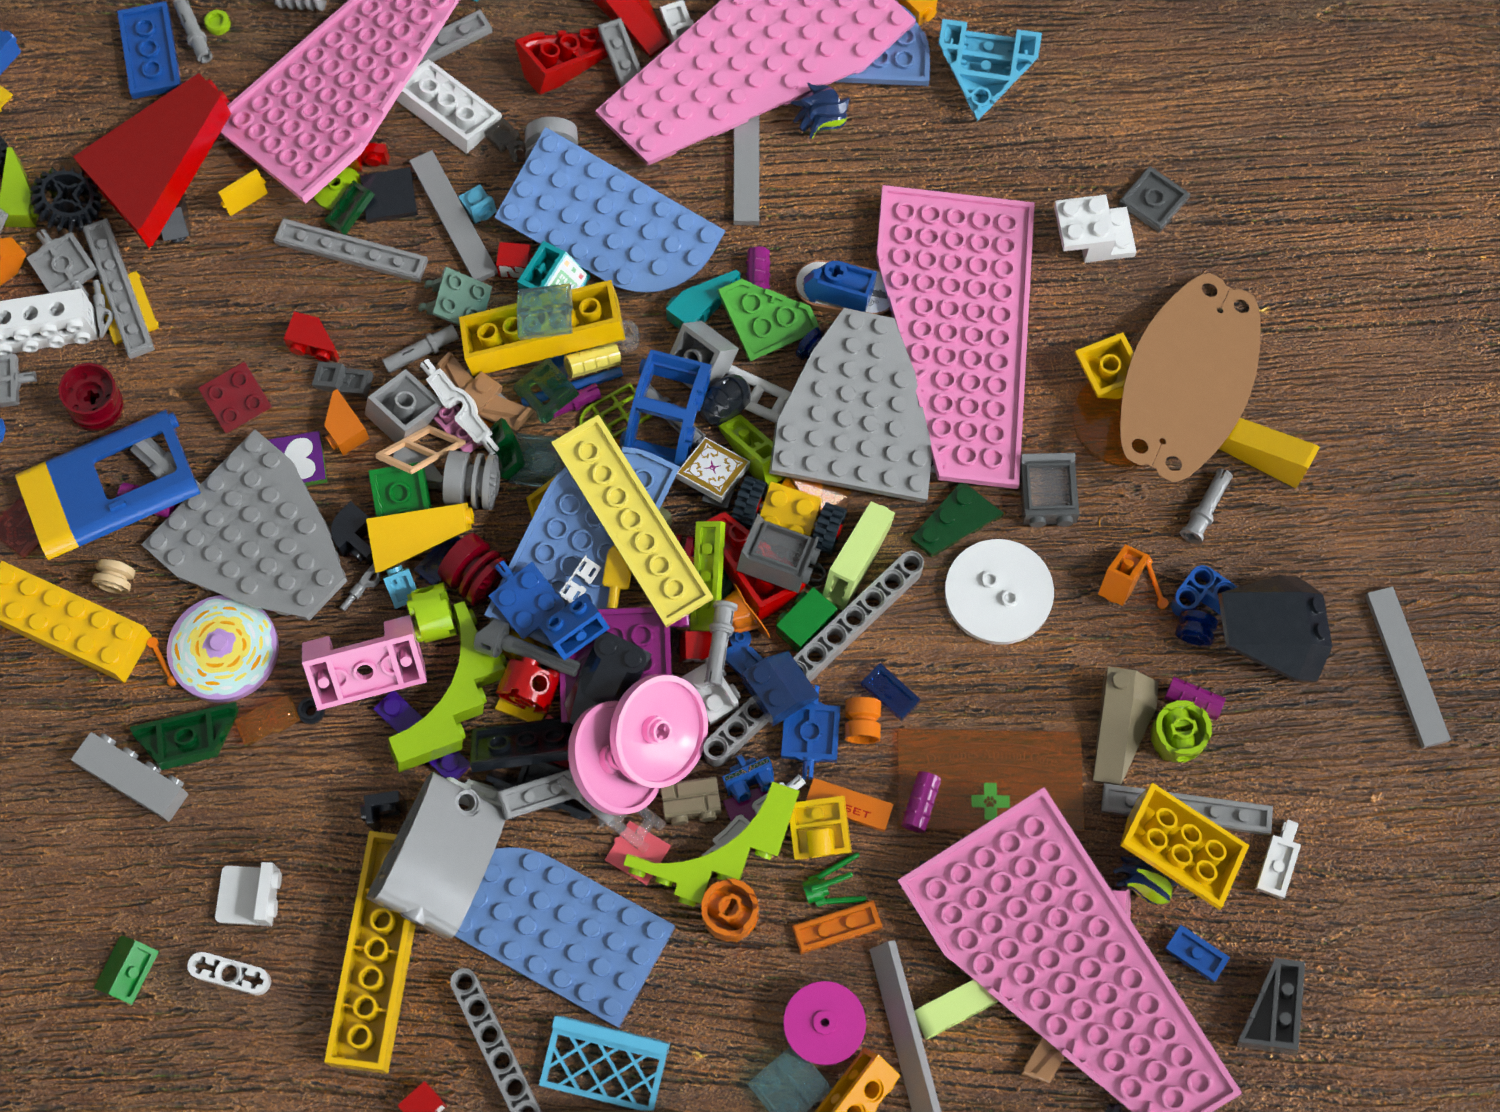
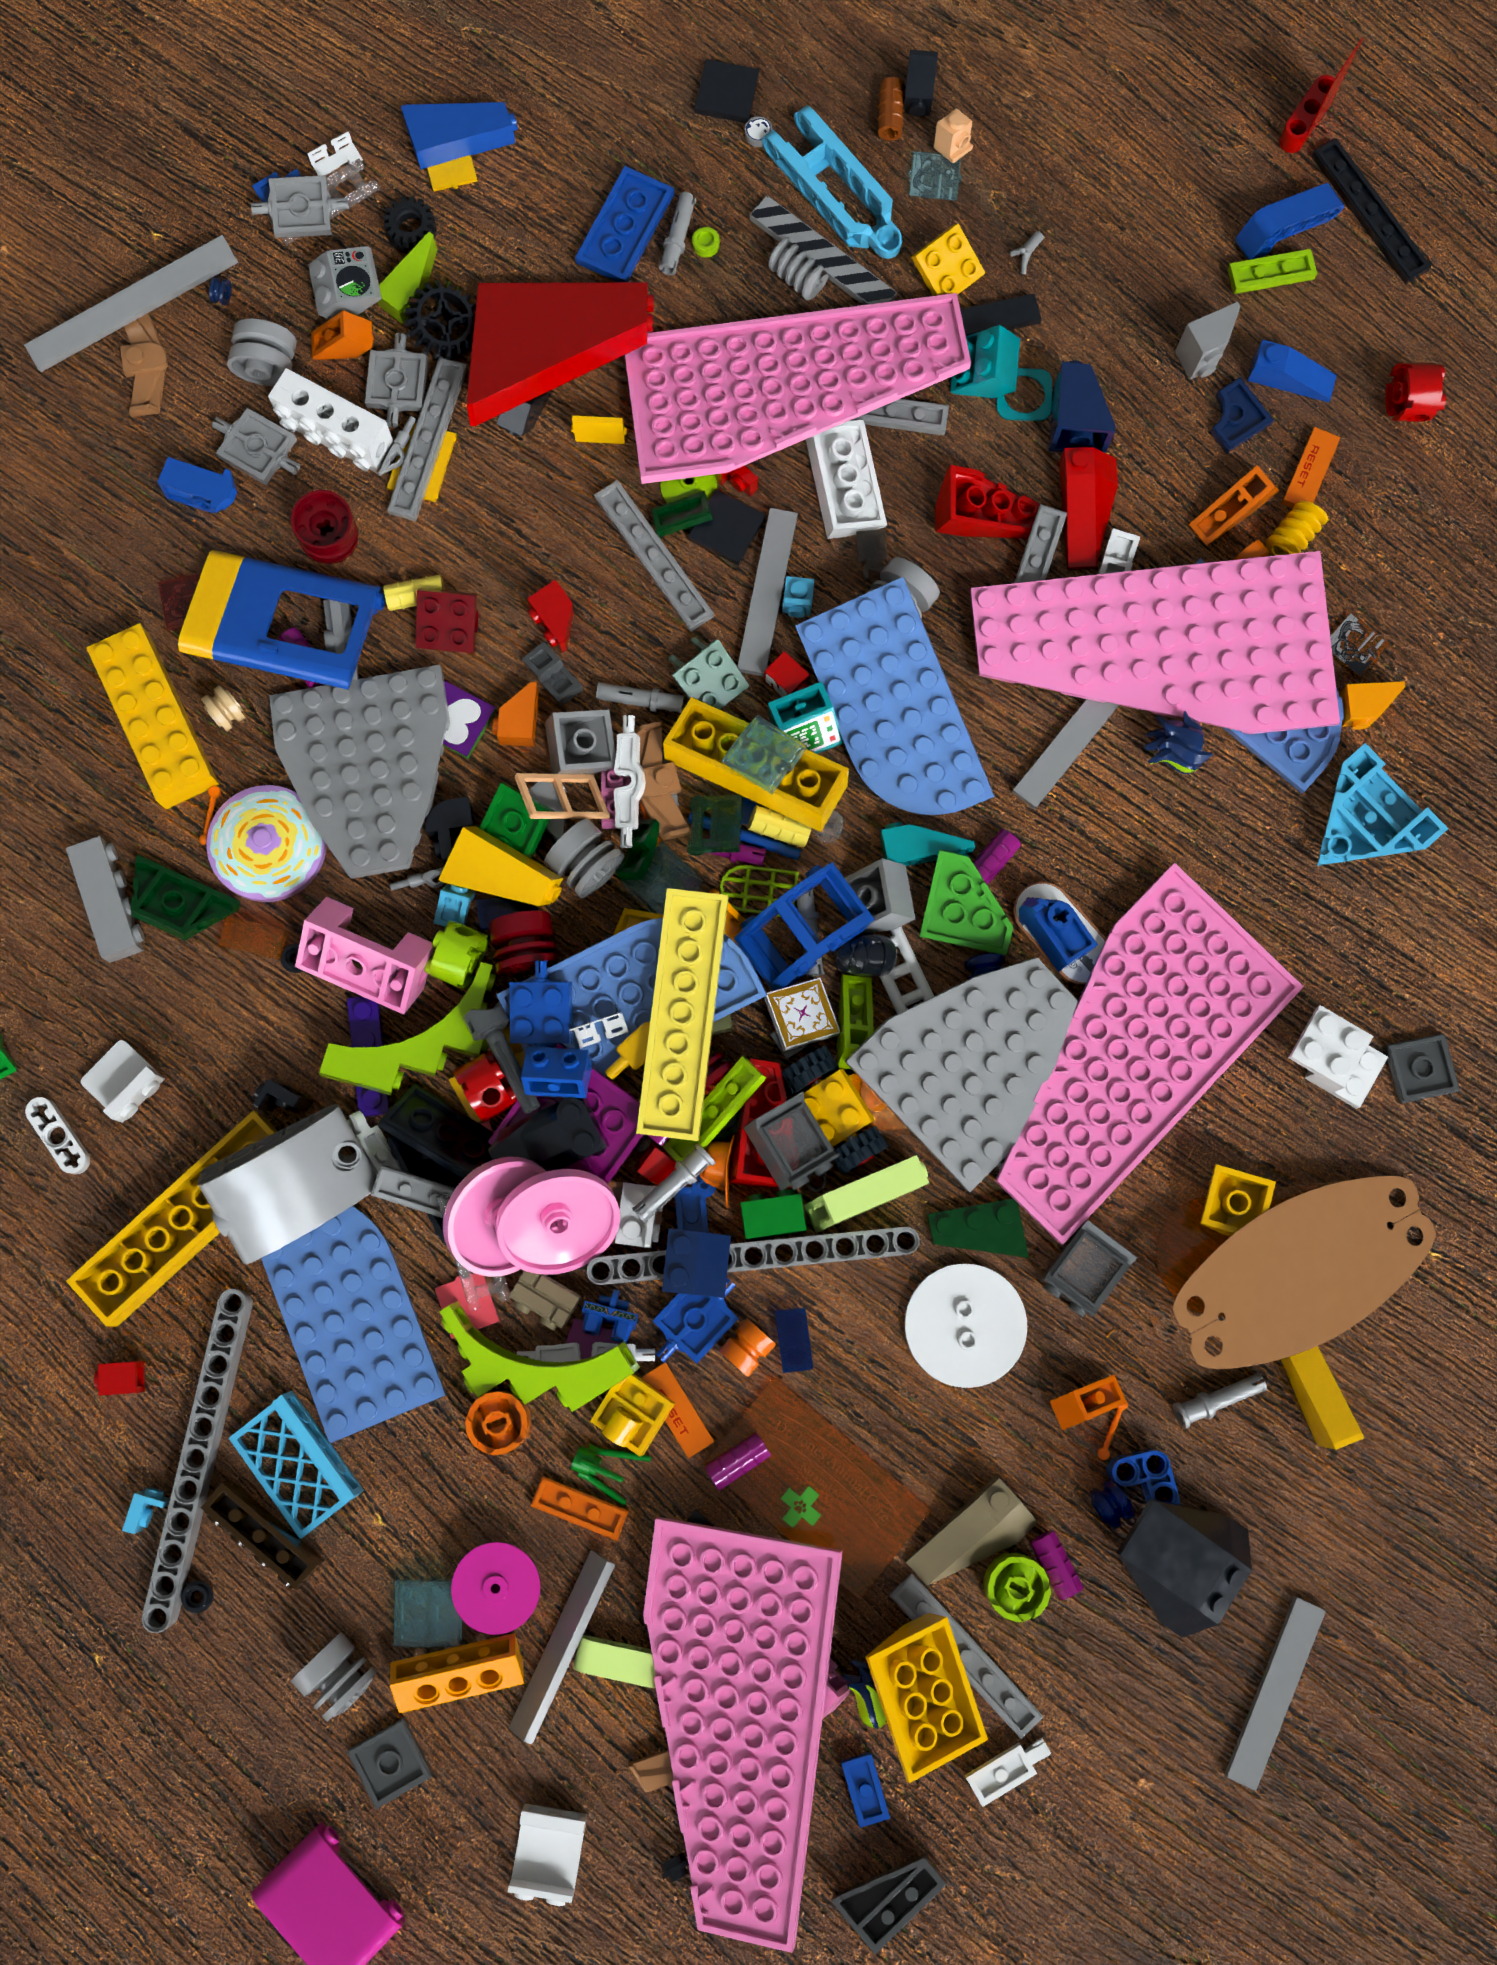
camera: 35 degrees right, 10 degrees up
none -> light yellow axle [383,574,445,611]

